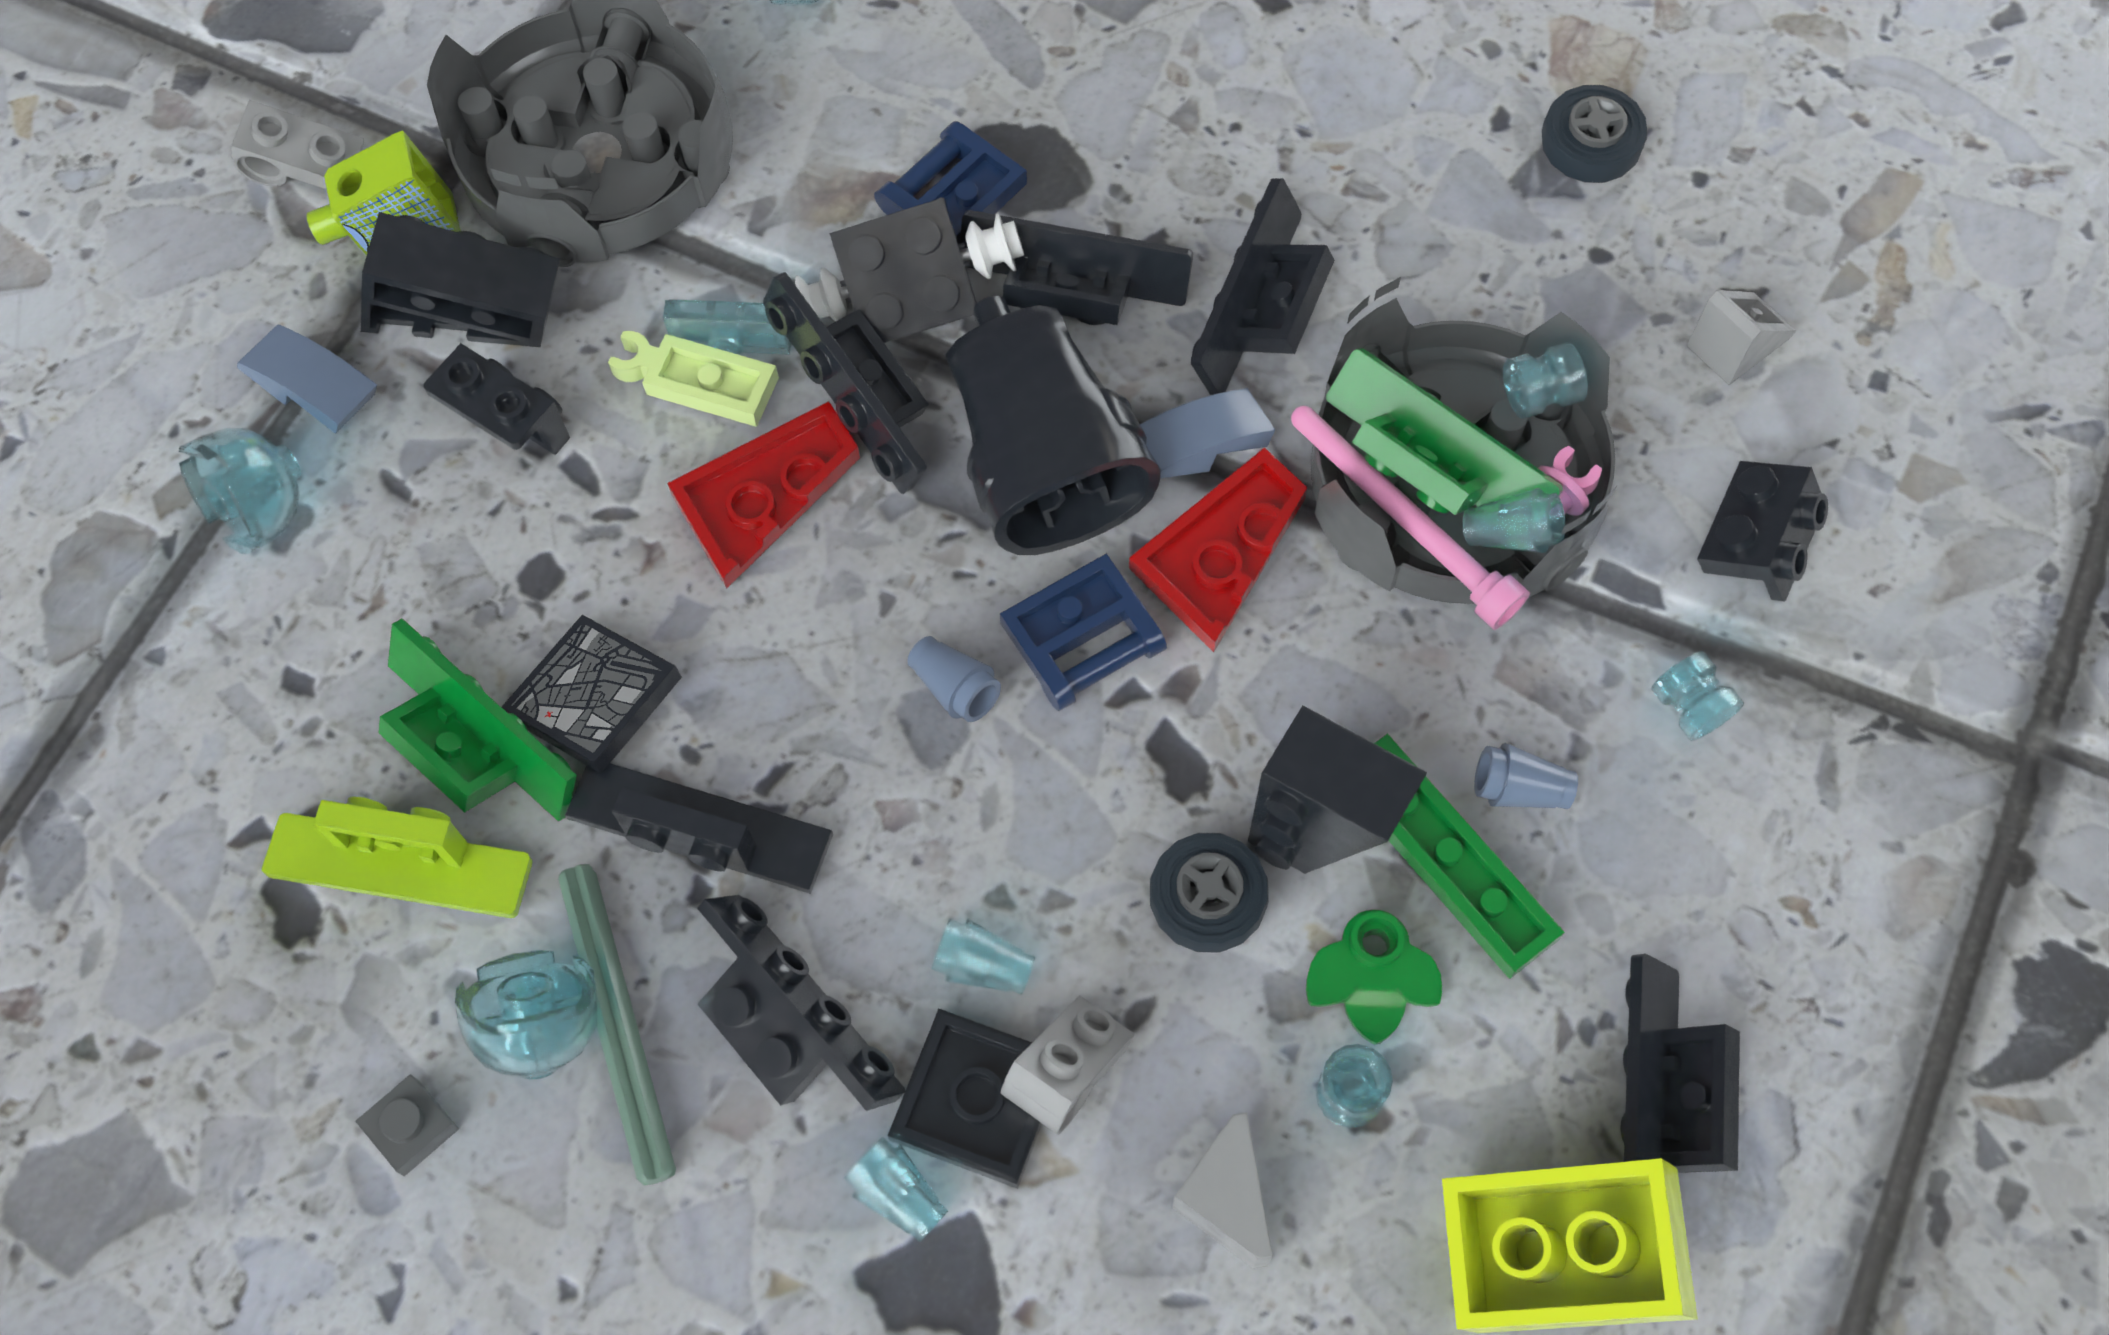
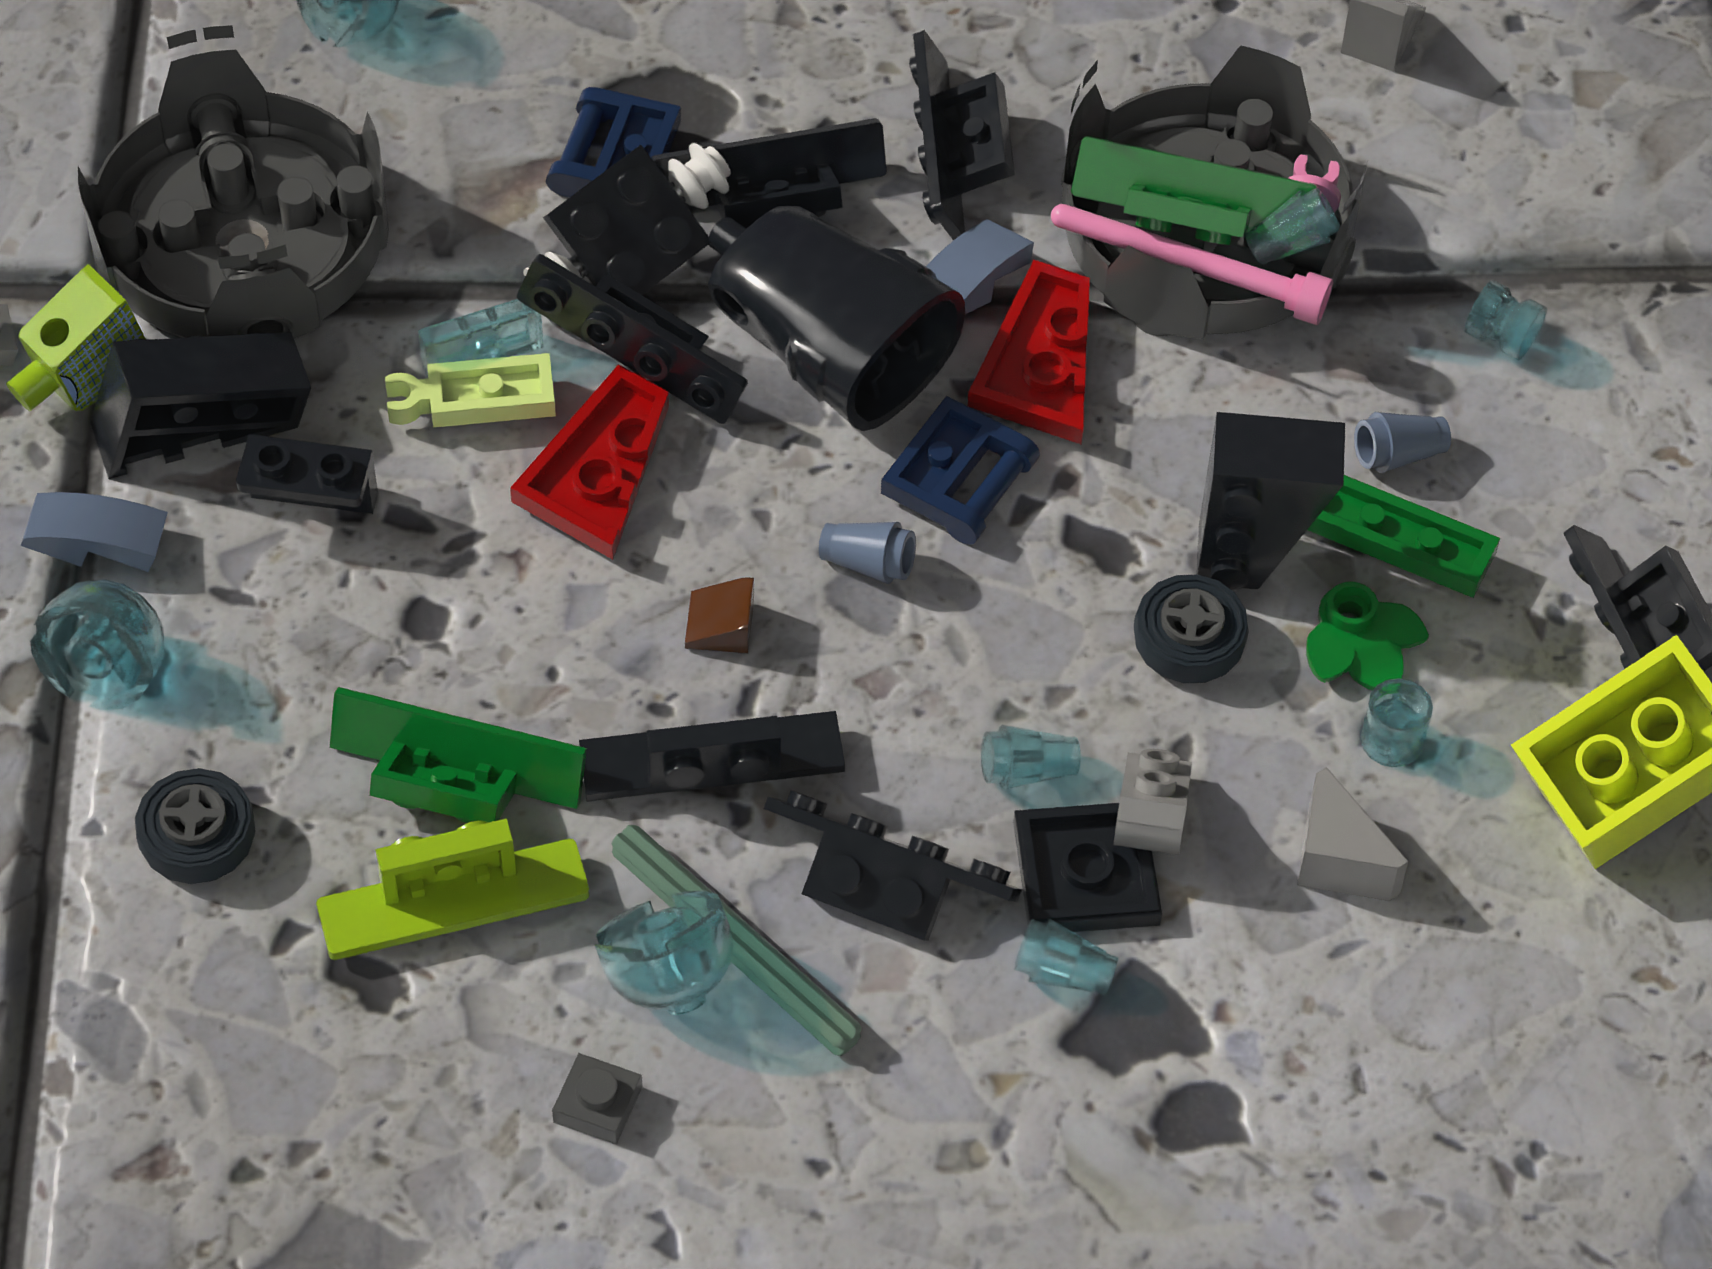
camera: 30 degrees left, 10 degrees down
tile [502,614,682,774] -> none
clear light blue wheel [1503,342,1588,419] -> none
black bracket [1697,461,1828,602] -> none
none -> black wheel [135,768,256,884]
none -> reddish brown slope [685,577,754,654]

